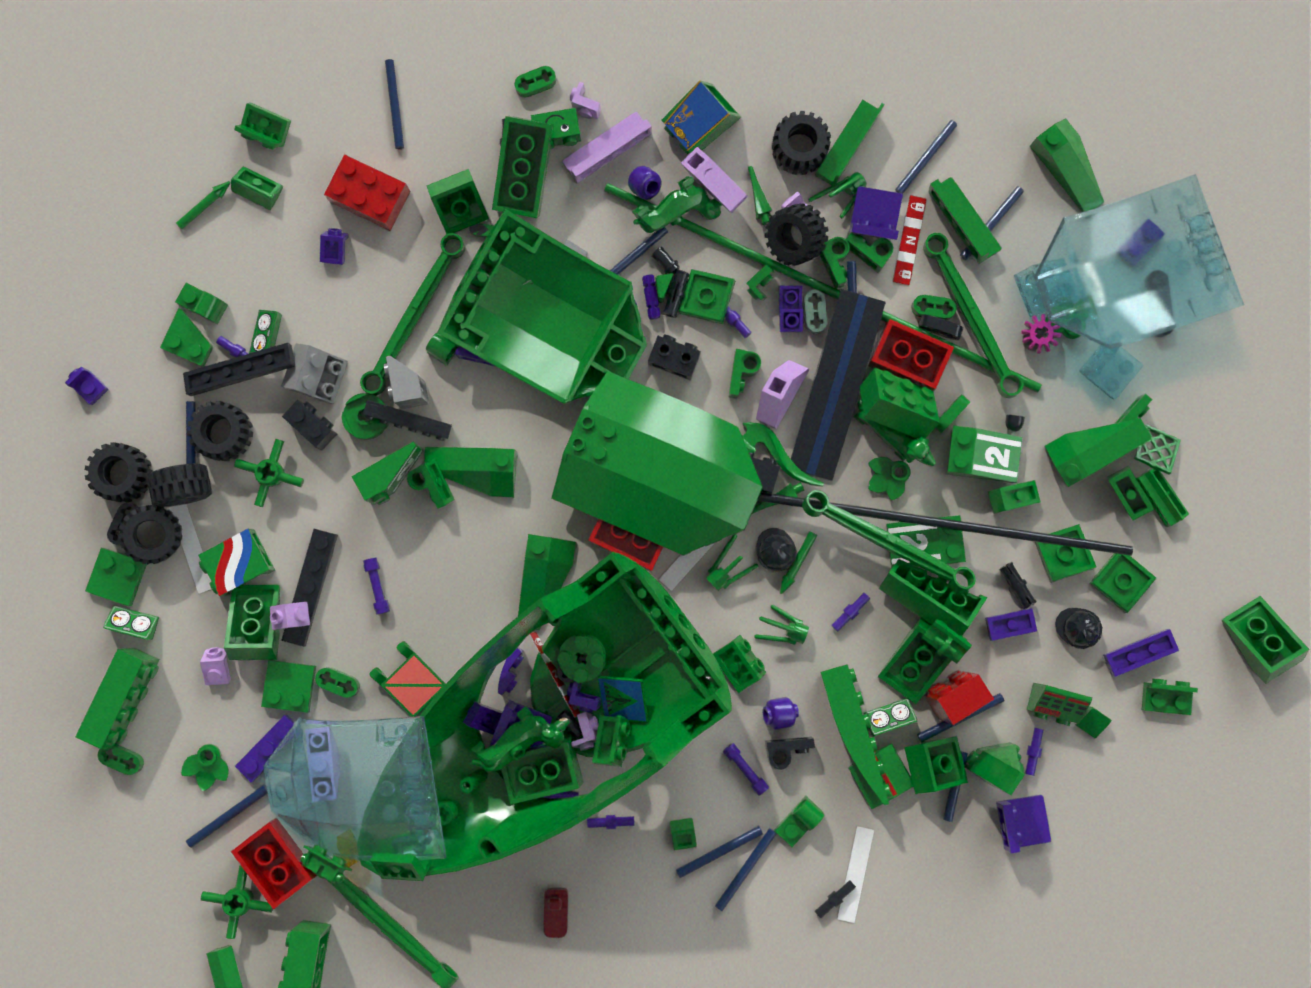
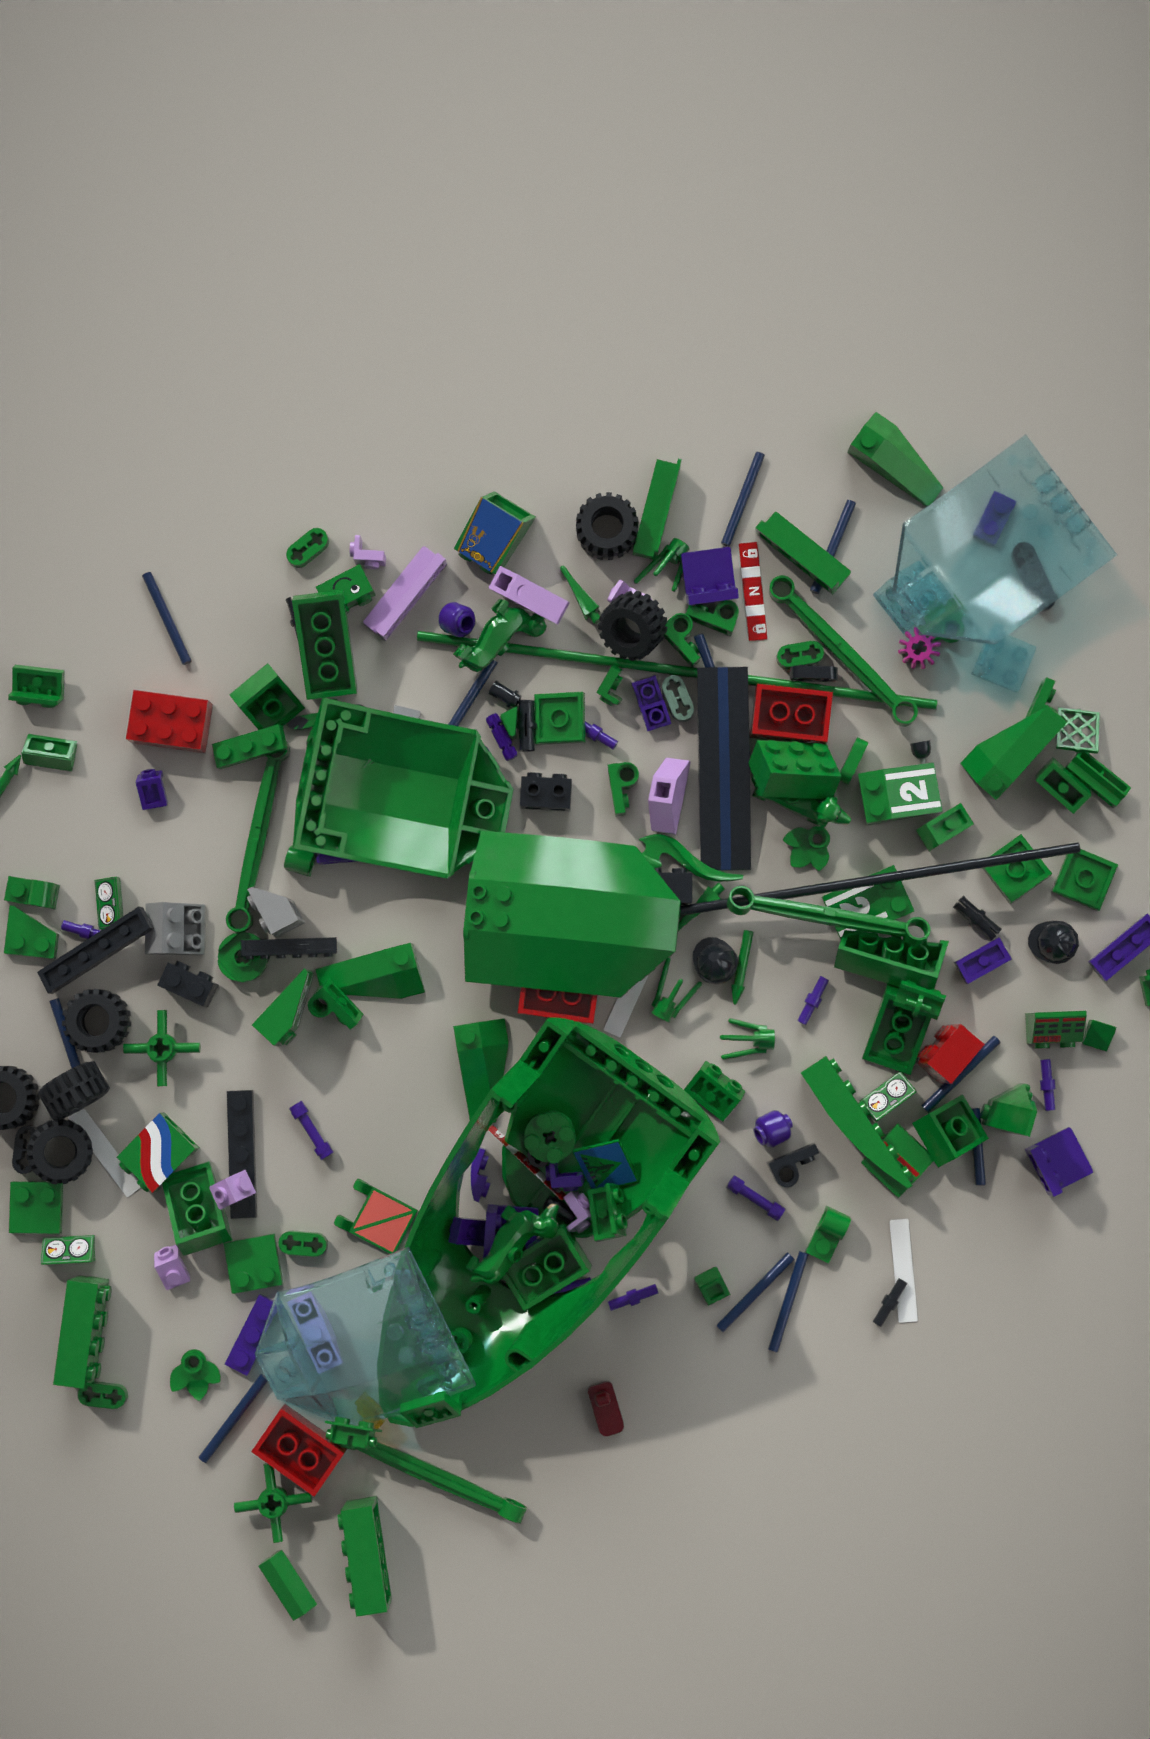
camera: 10 degrees left, 0 degrees up
none -> green plate [212,724,288,769]

